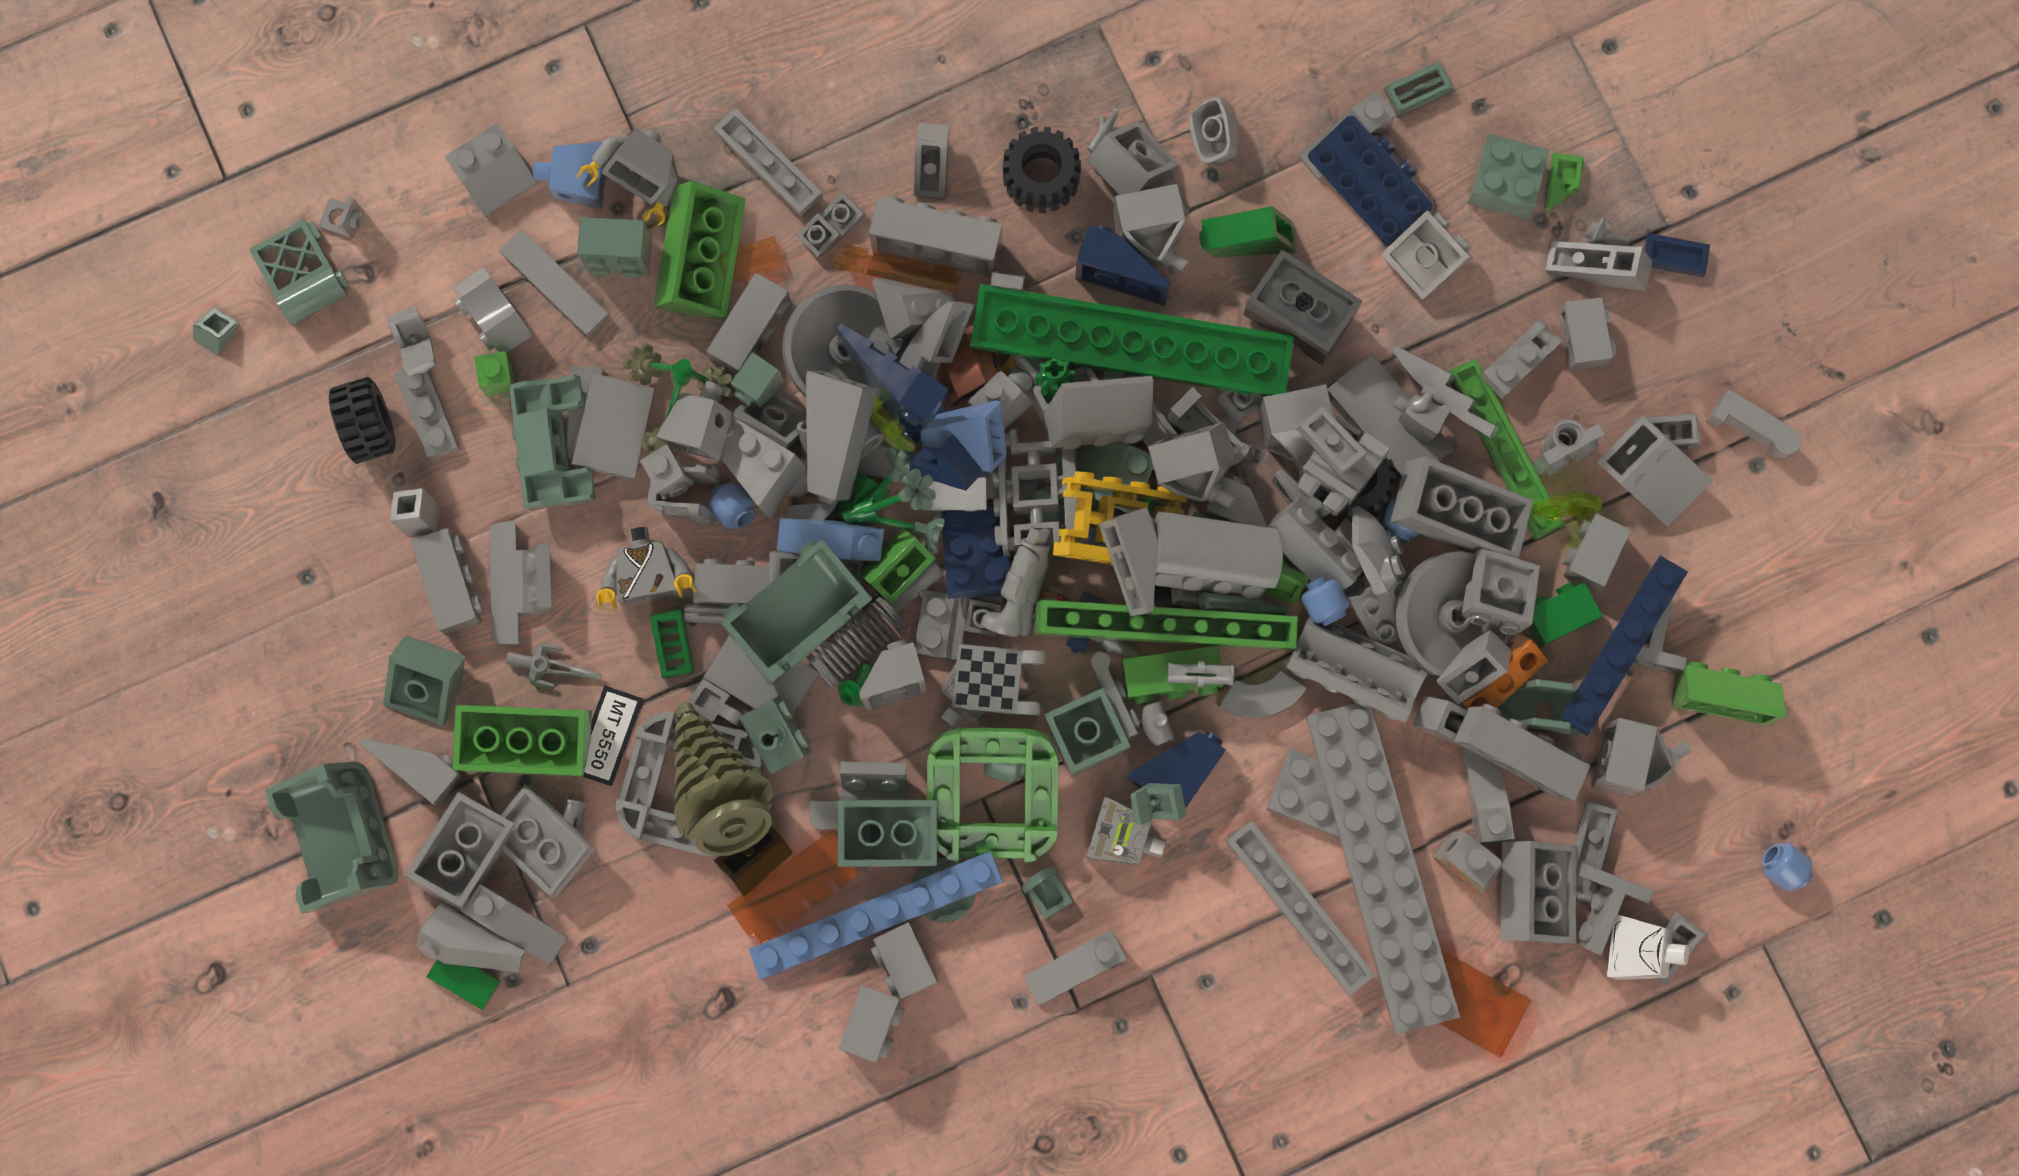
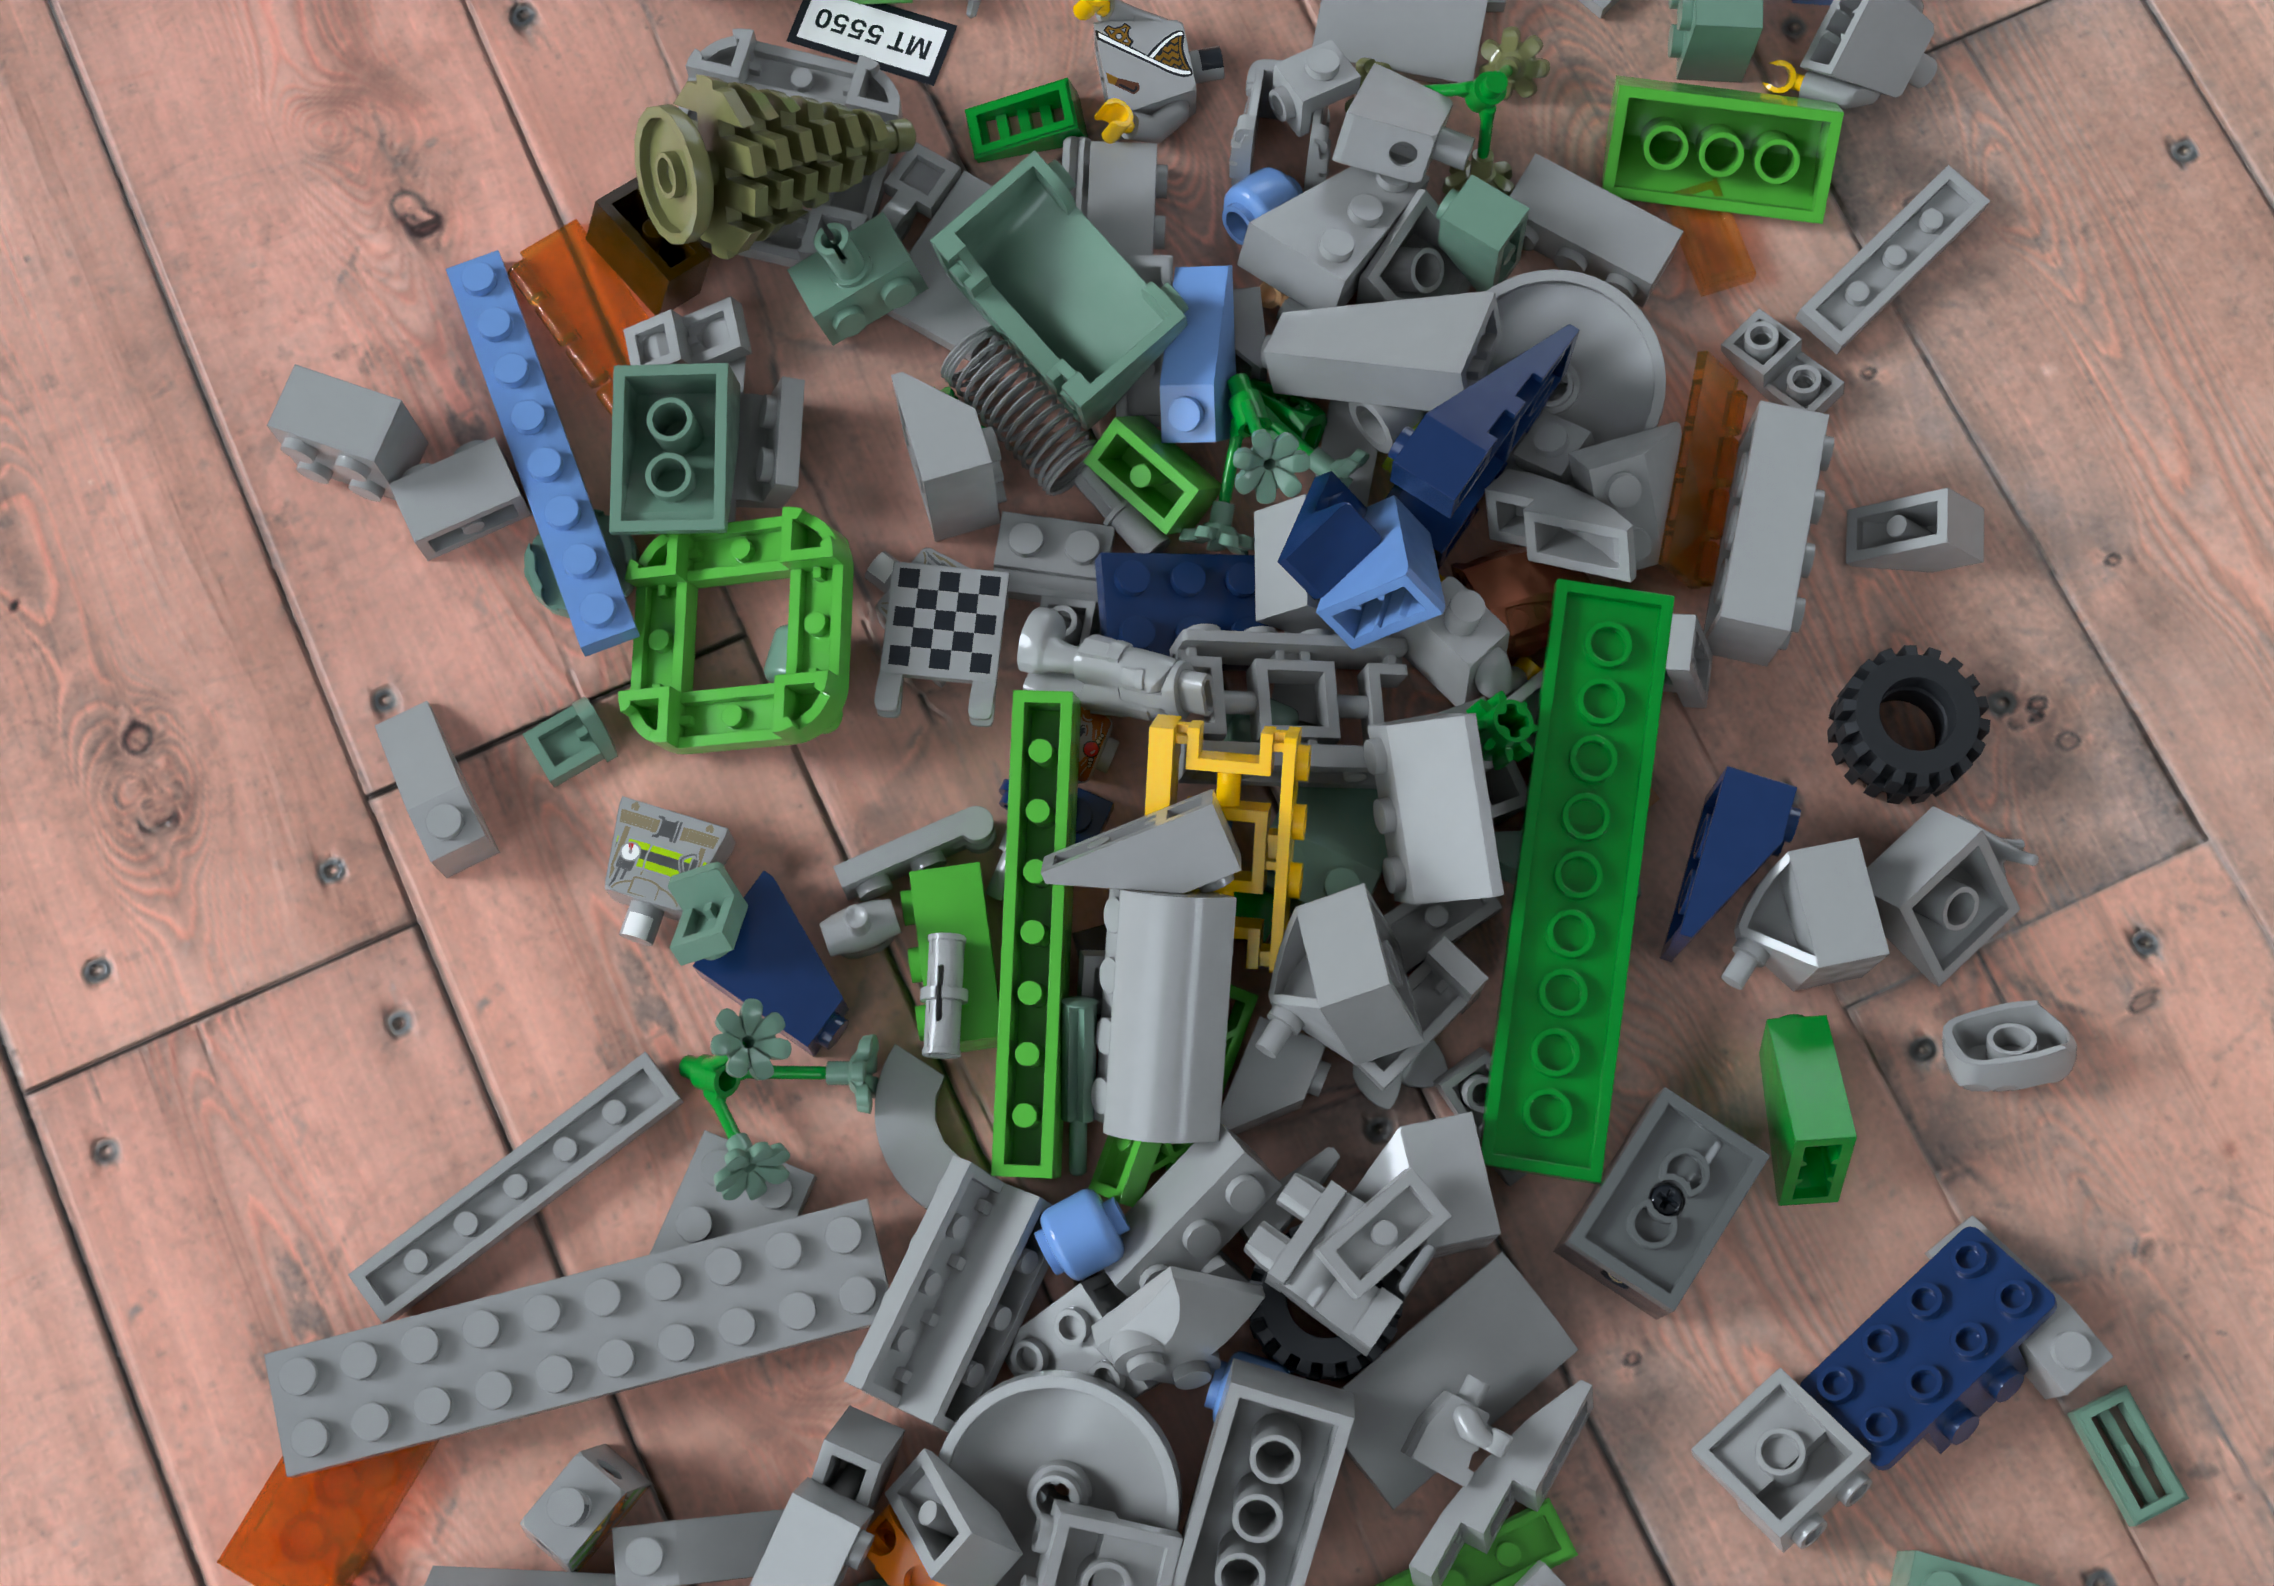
camera: 90 degrees right, 5 degrees down
sand green brick [1044,688,1131,777] -> none
none -> light grey slope [623,296,752,365]
none -> sand green plant [679,998,879,1201]

